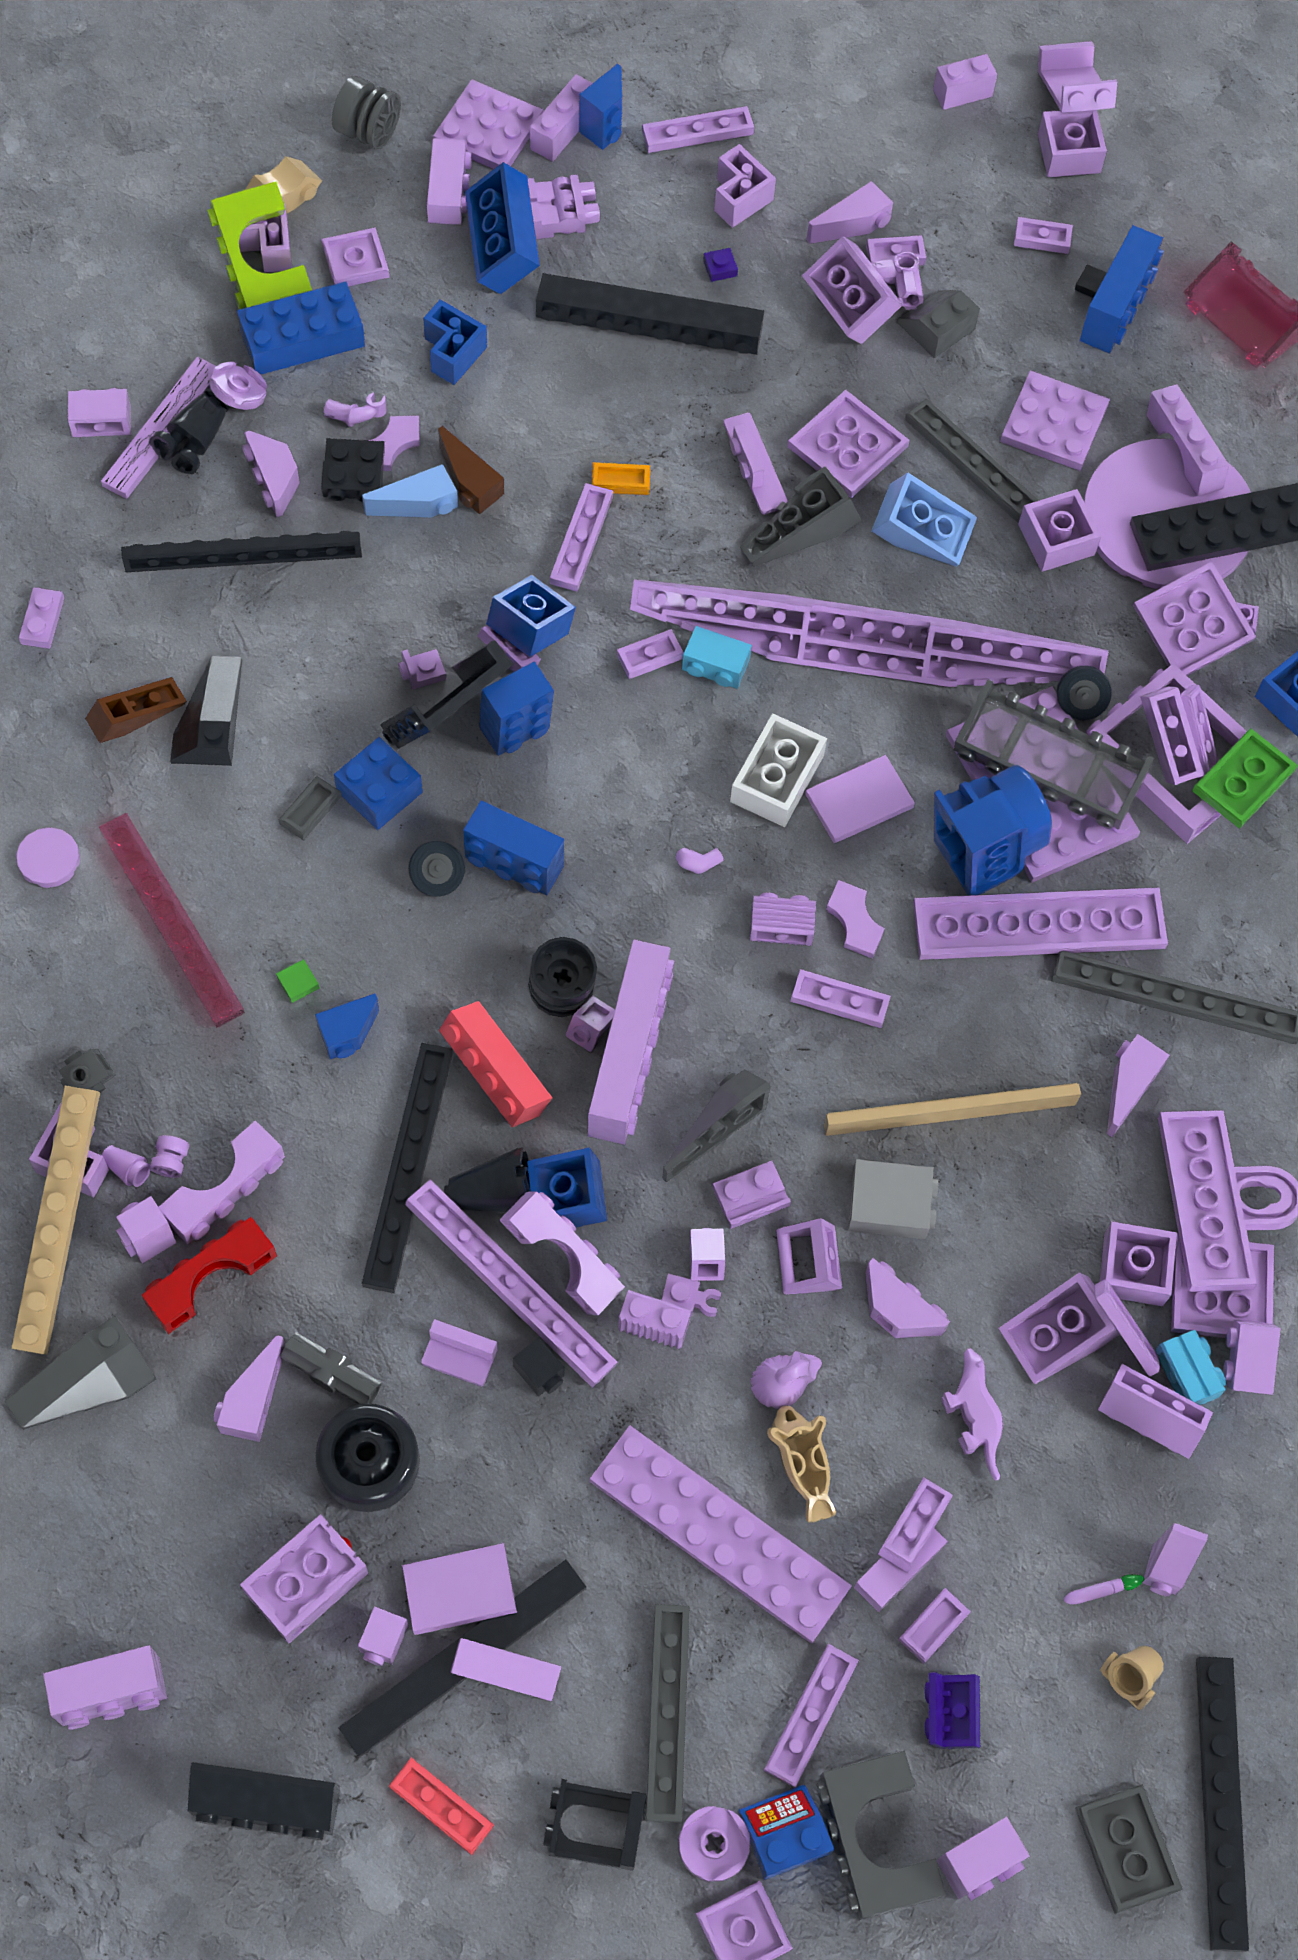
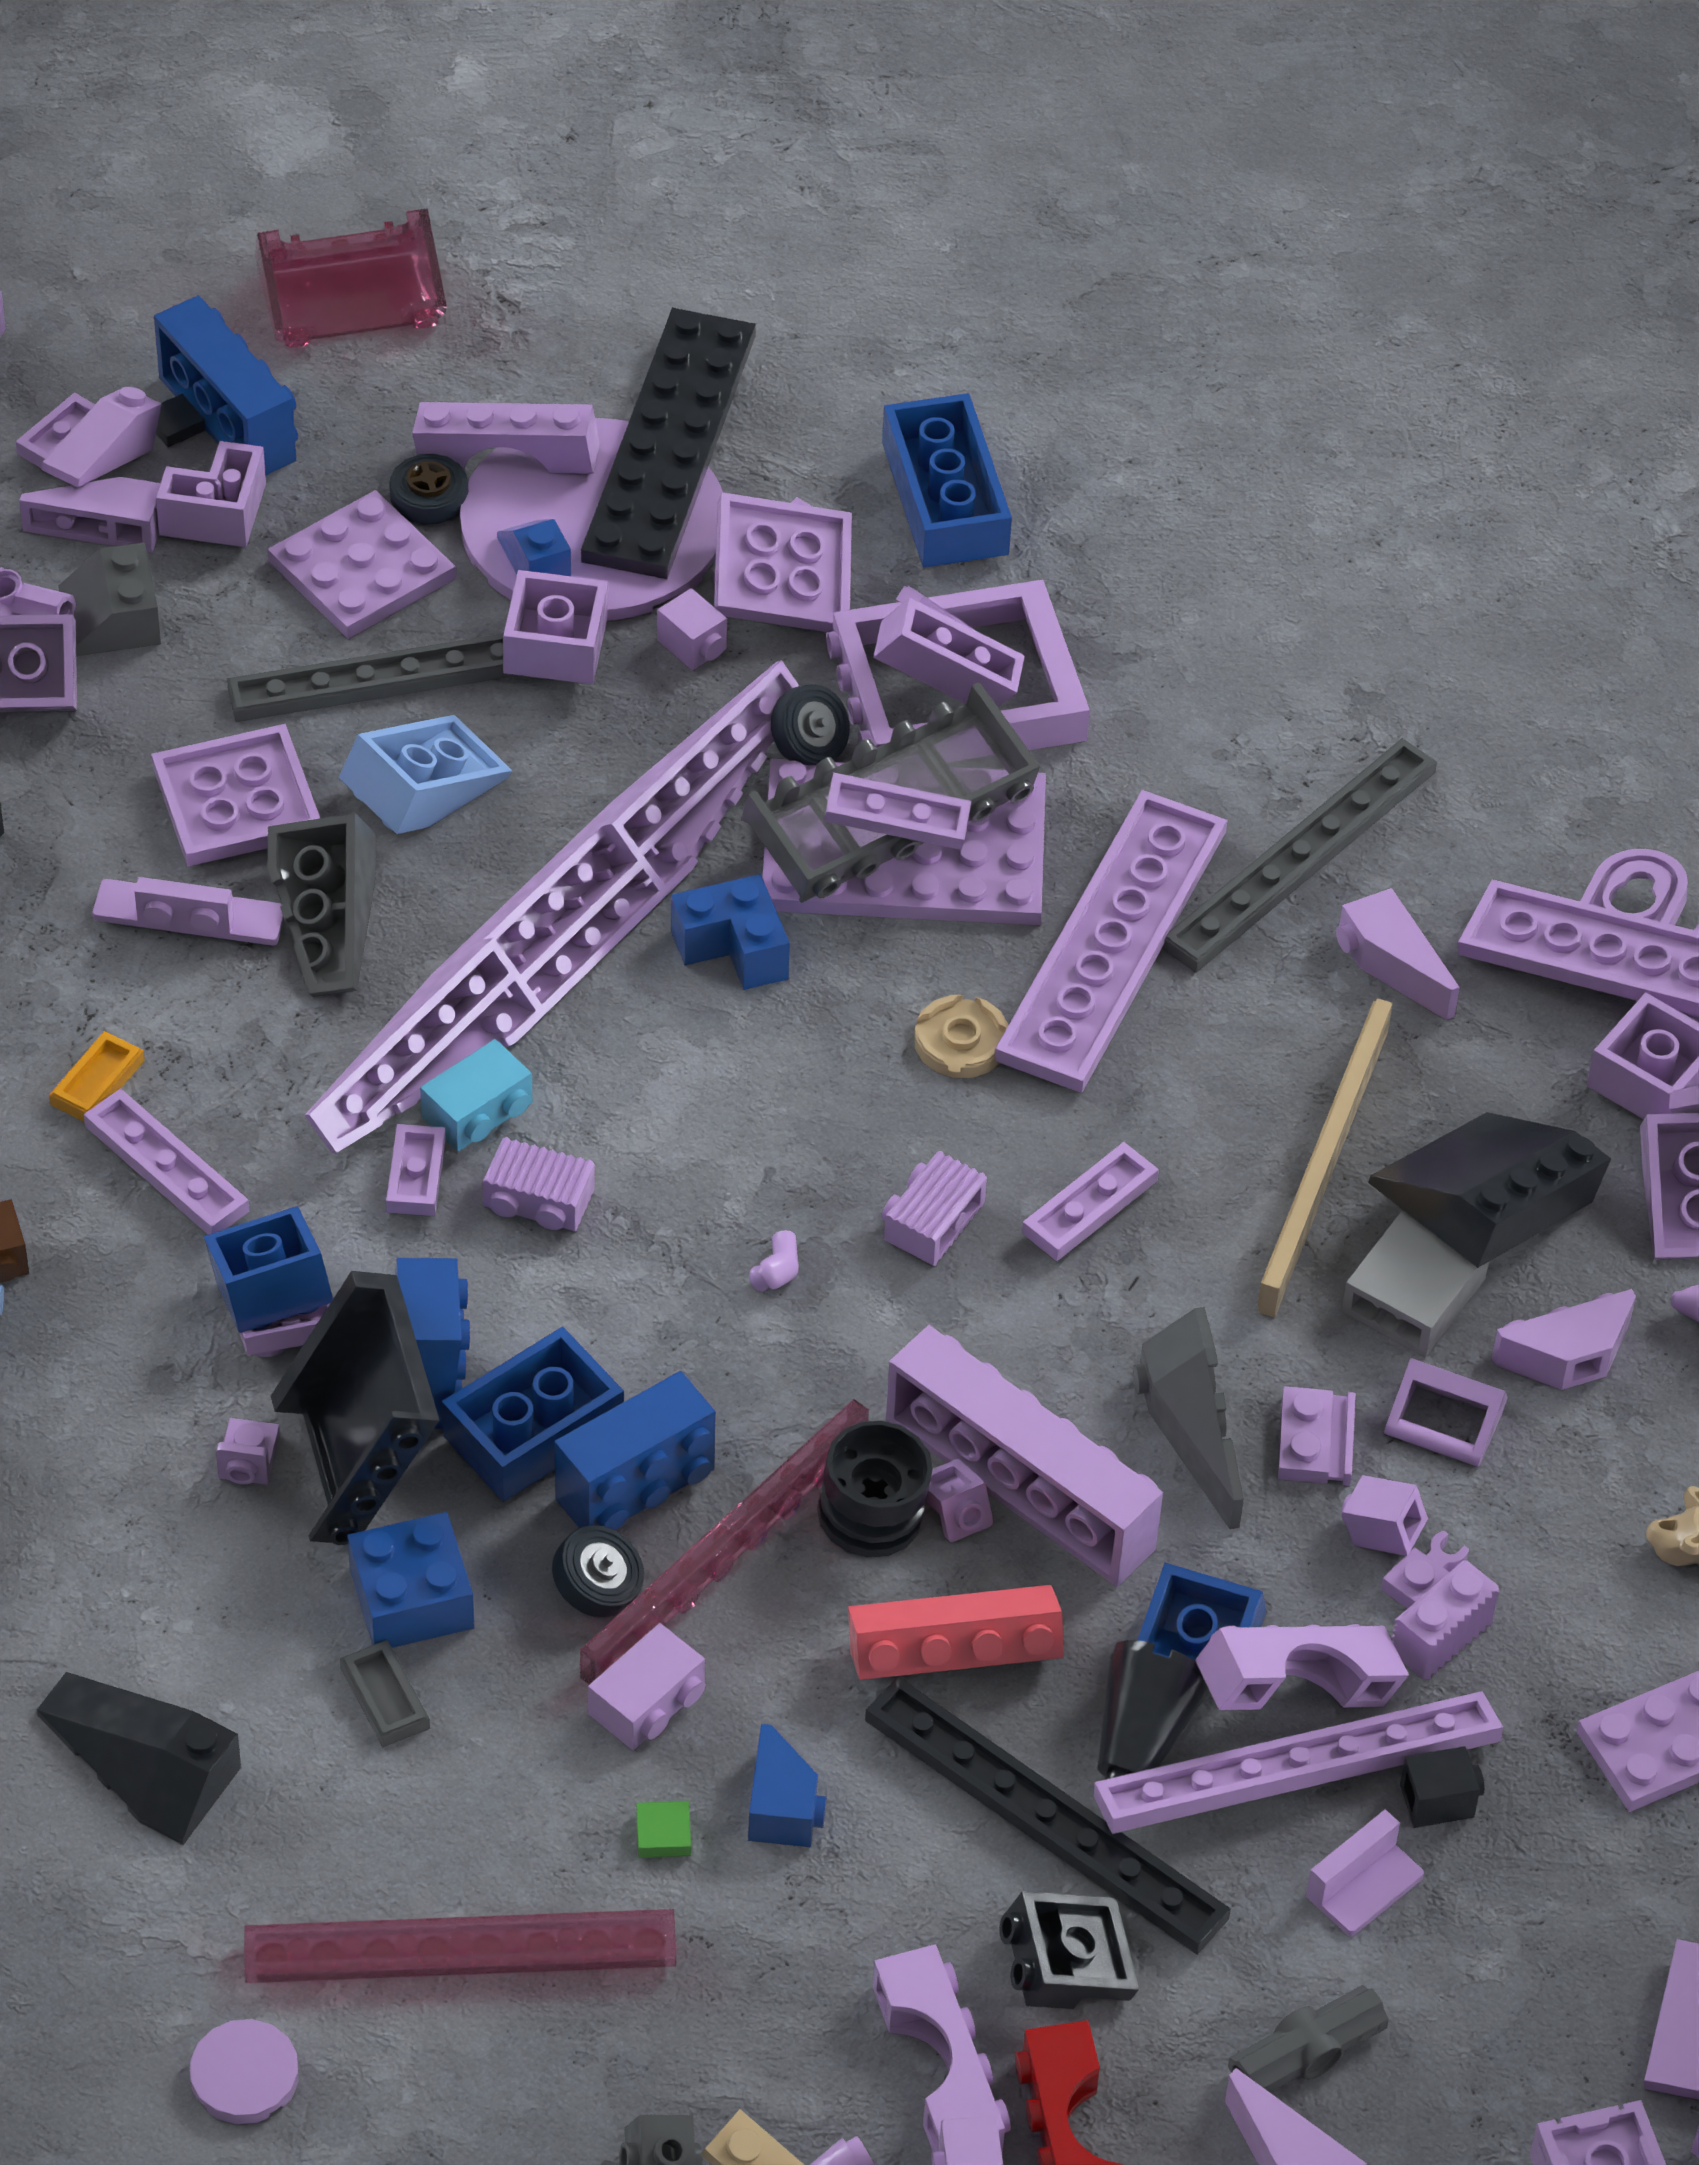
camera: 60 degrees left, 15 degrees down
reddish brown slope [85,677,187,743] -> none
lavender wheel [150,1135,189,1178] -> none
black wheel [315,1404,420,1512] -> none
white brick [730,713,827,827] -> none
lavender hair [751,1351,822,1410] -> none
lavender tile [805,755,915,844] -> none
lavender tile [826,880,885,959] -> none
blue brick [934,765,1052,896] -> none
bright green tile [1192,728,1298,829] -> none
none -> lavender slope [19,477,160,553]
none -> lavender slope [41,387,162,487]
none -> lavender brick [156,441,266,547]
none -> black wheel [389,454,469,525]
none -> blue brick [442,1326,624,1502]
none -> lavender brick [482,1137,595,1231]
none -> blue slope [497,519,571,576]
none -> clear pink plate [580,1399,869,1685]
none -> lavender brick [588,1623,705,1751]
none -> lavender brick [657,588,727,671]
none -> blue brick [671,874,790,990]
none -> lavender plate [824,772,971,850]
none -> tan tile [914,995,1008,1078]
none -> black plate [999,1891,1139,2009]
none -> black slope [1368,1112,1611,1268]

